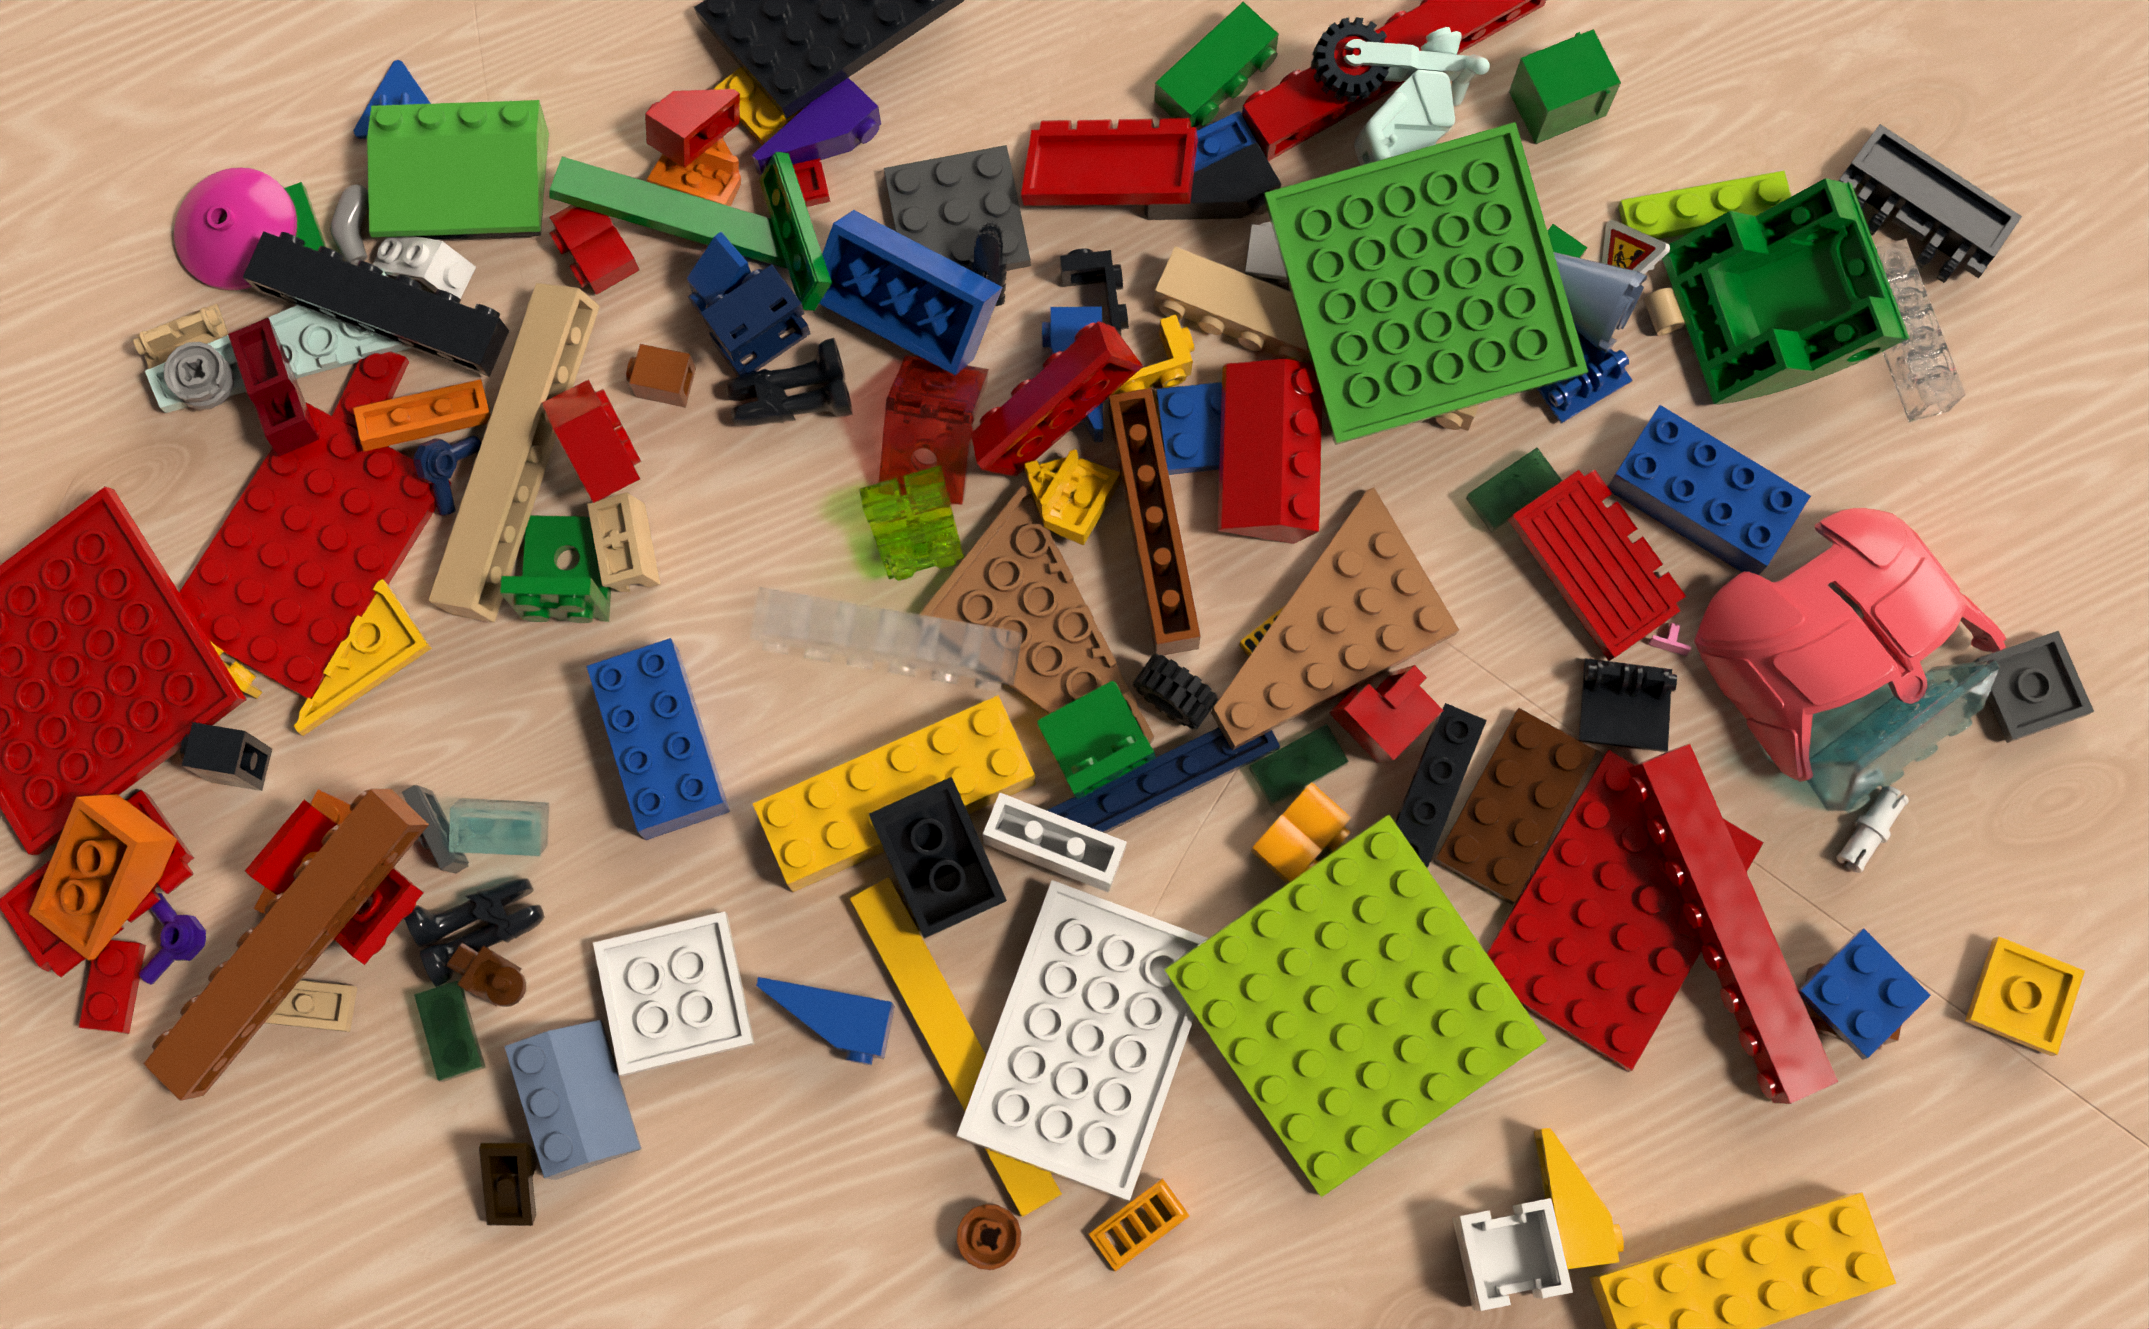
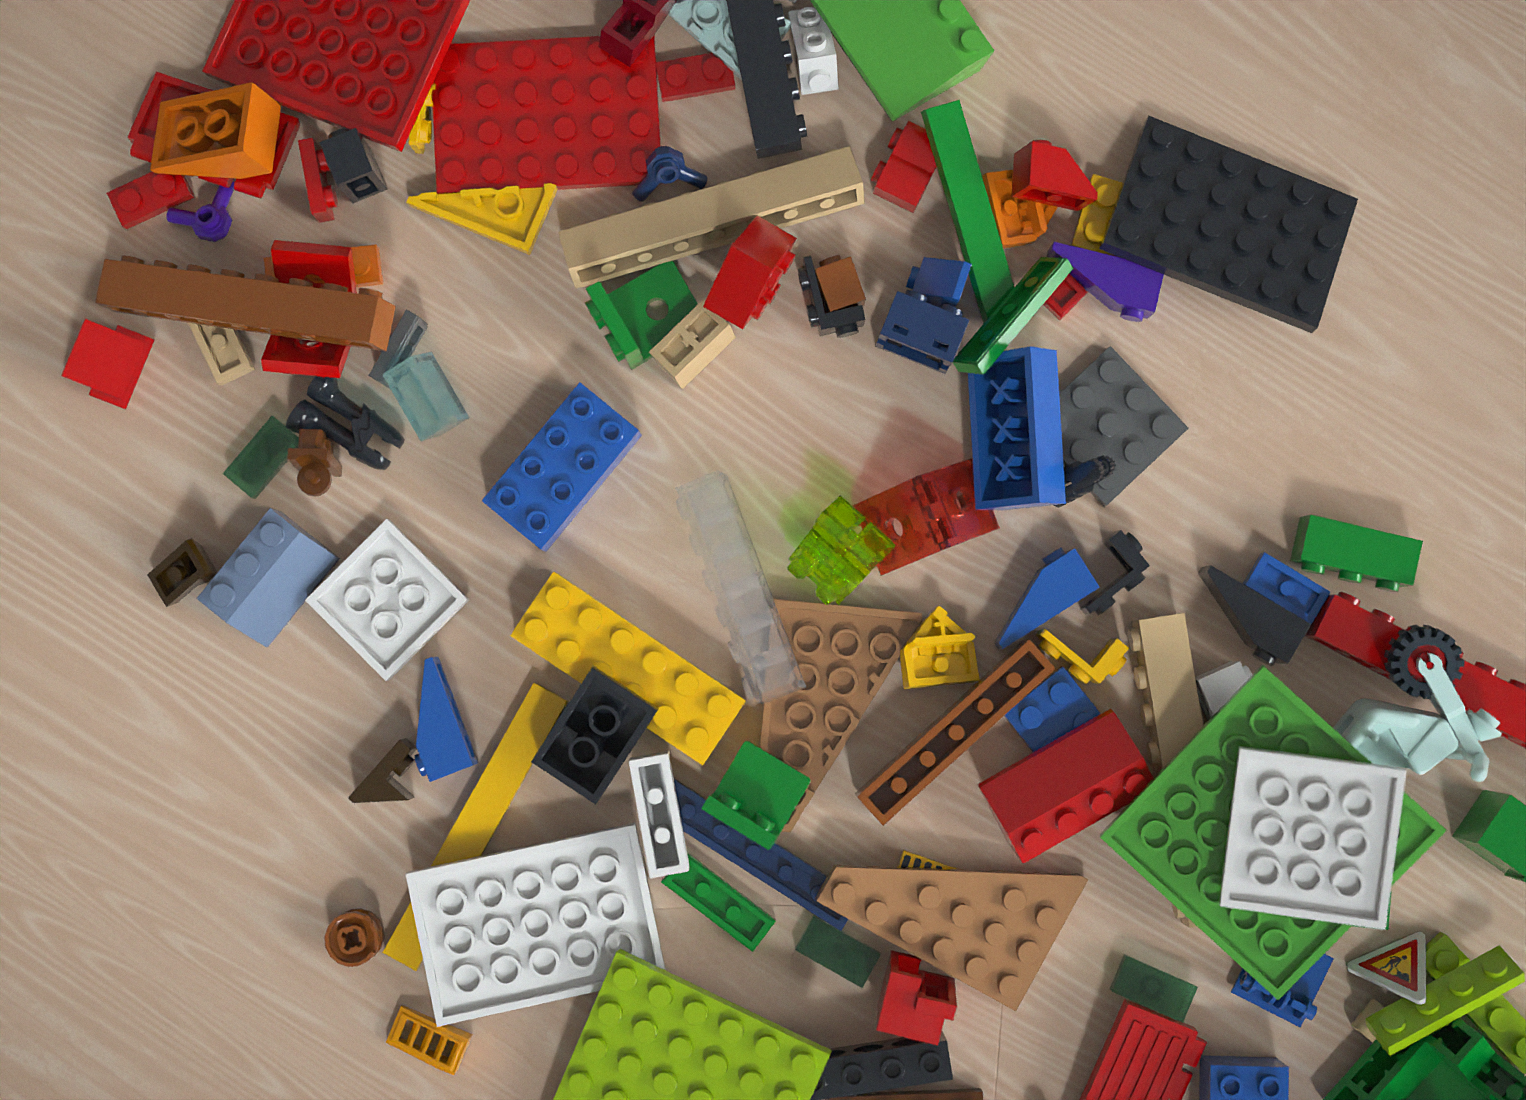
camera: 55 degrees right, 10 degrees up
orange plate [353,379,491,451] -> none
black piece [725,338,853,426] -> none
red slope [970,321,1144,477] -> none
red hinge [1021,118,1198,206] -> none
black tyre [1132,654,1218,729] -> none
light orange brick [1251,782,1352,884] -> none
sand blue cone [1554,252,1647,353] -> none
none -> red plate [61,319,155,410]
none -> red plate [298,137,338,223]
none -> dark brown slope [348,738,417,803]
none -> green tile [661,852,776,952]
none -> black bracket [797,255,866,338]
none -> white plate [1219,746,1406,930]
none -> lime plate [1365,945,1525,1056]

